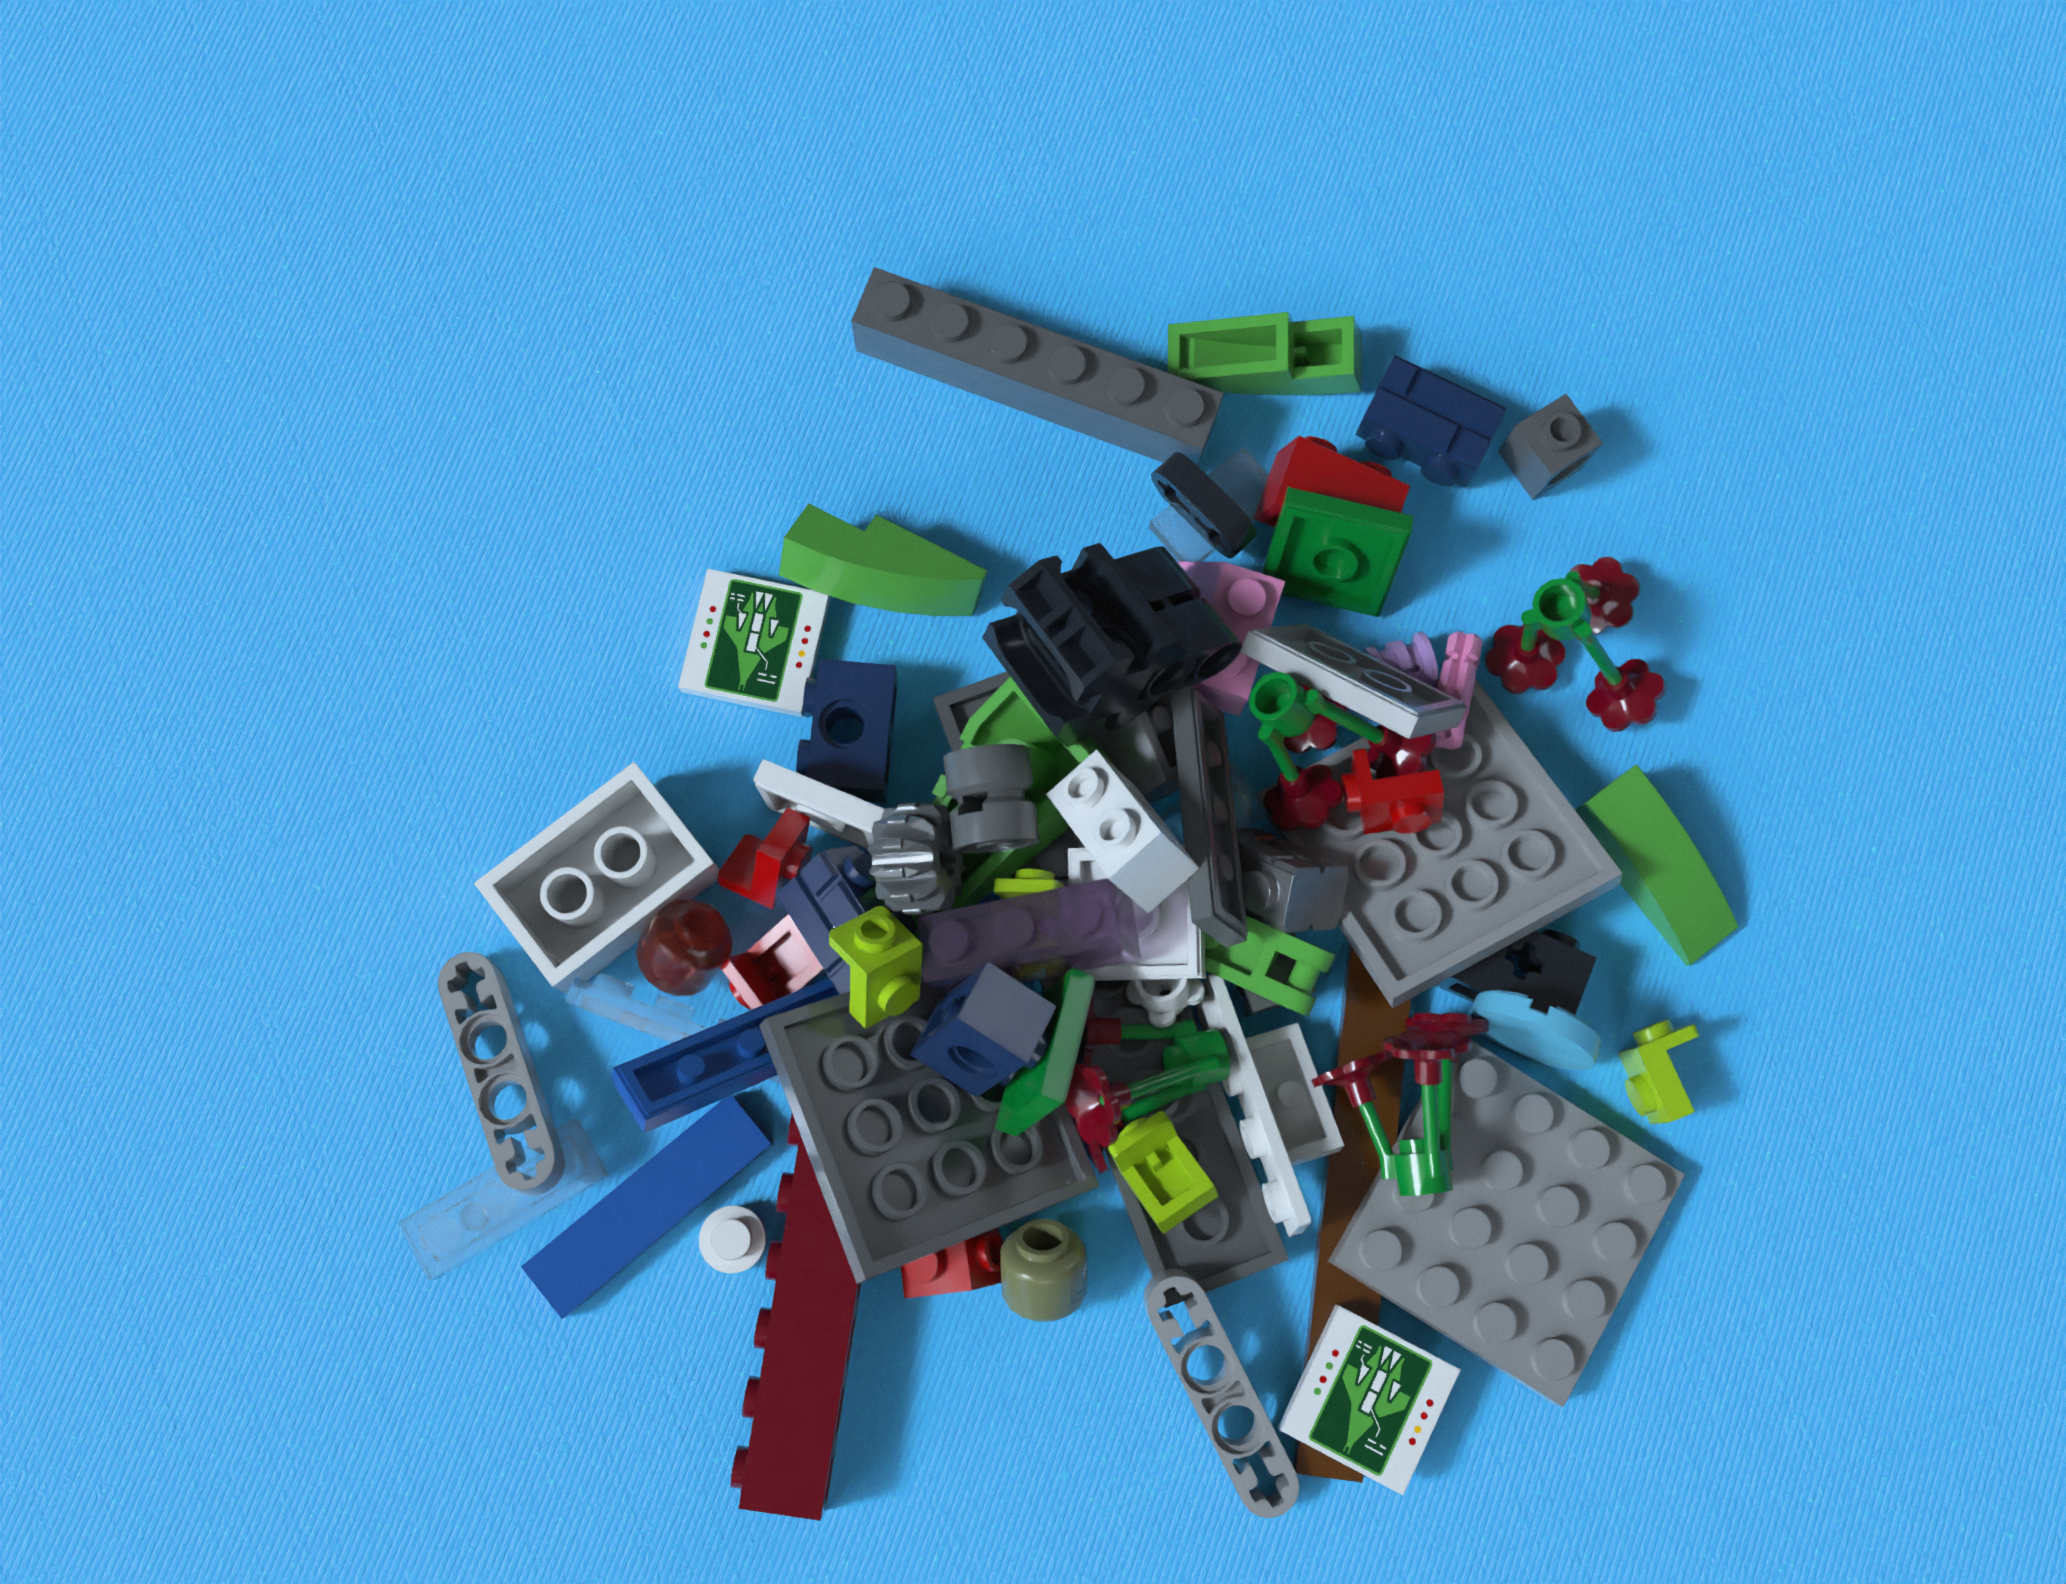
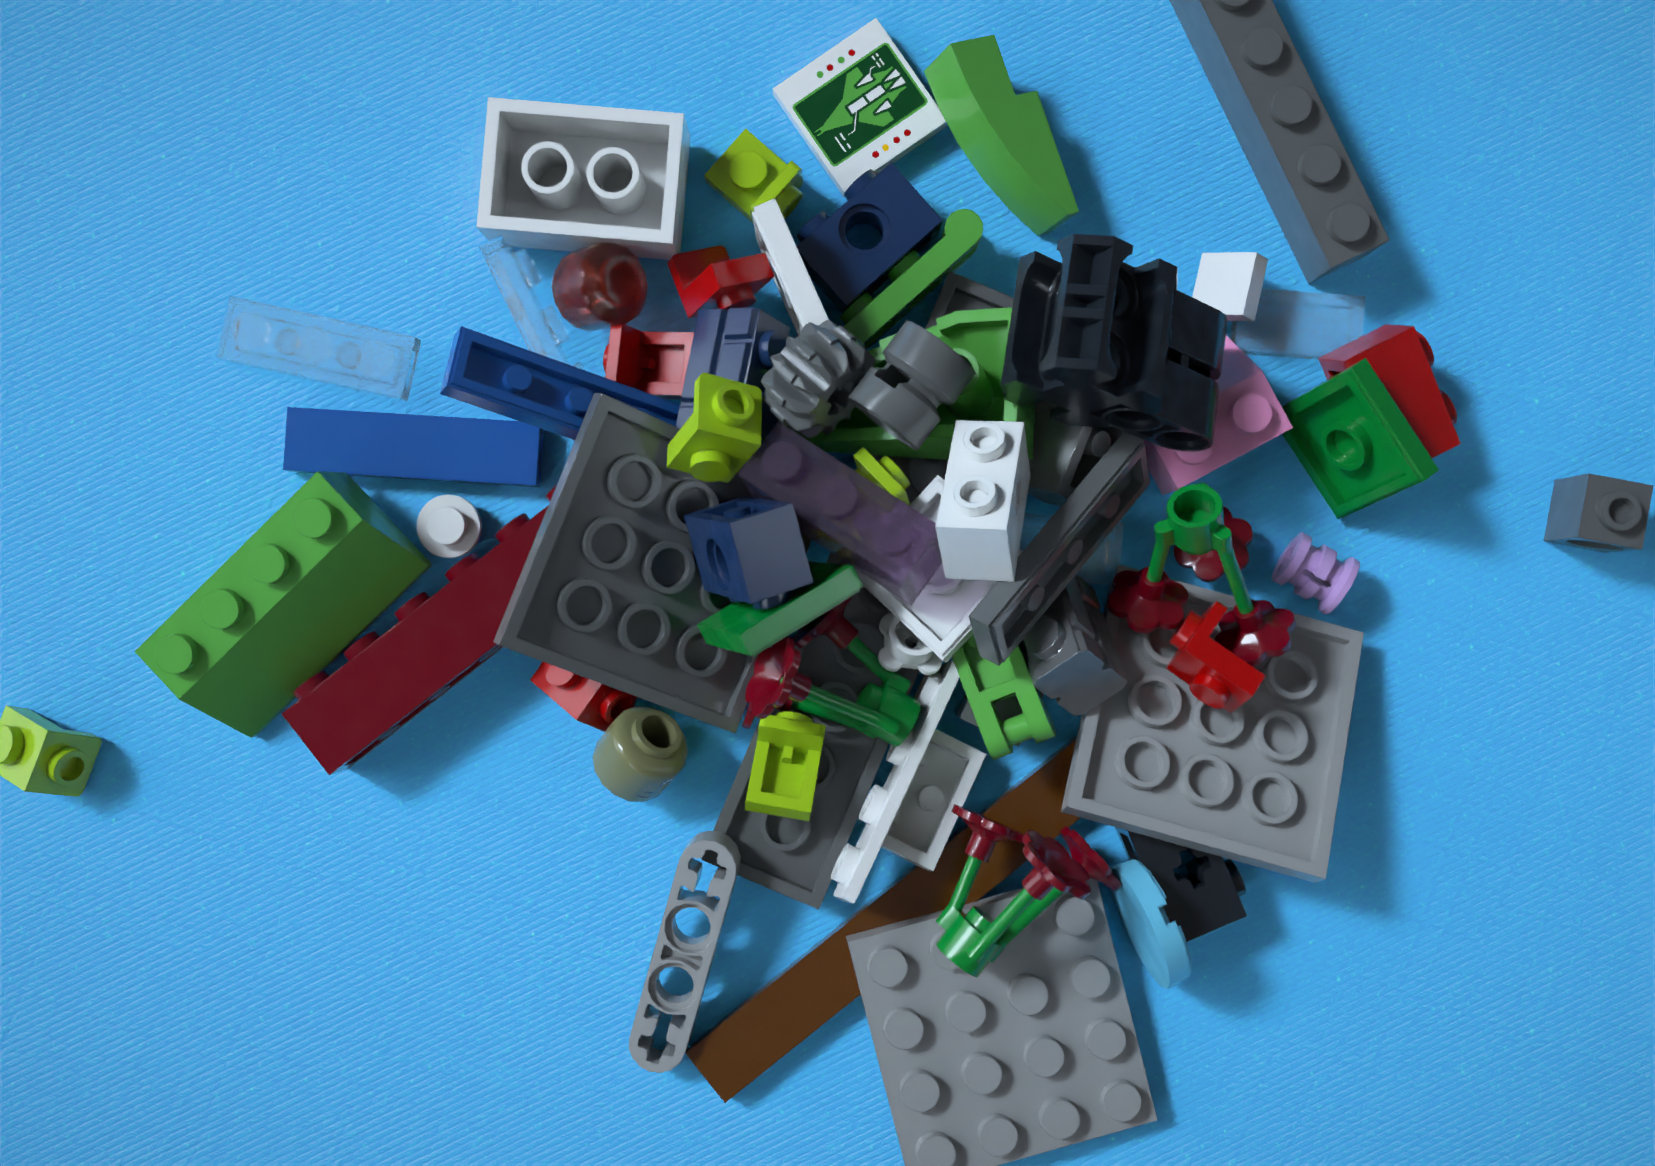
camera: 50 degrees right, 10 degrees up
light grey beam [438,952,565,1196] -> none
black beam [1151,452,1257,559] -> none
bright green slope [1167,312,1362,396] -> none
light grey tile [1240,624,1467,739] -> none
tile [1277,1305,1461,1495] -> none
dark blue brick [1355,355,1506,488] -> none
bright pink axle [1435,631,1483,750] -> none
dark red plant [1485,557,1666,732] -> none
bright green slope [1575,764,1739,966] -> none
lime bracket [1617,1018,1700,1124] -> none
none -> bright green slope [134,471,432,738]
none -> lime bracket [704,128,803,224]
none -> bright green plate [840,209,983,349]
none -> white tile [1192,252,1268,322]

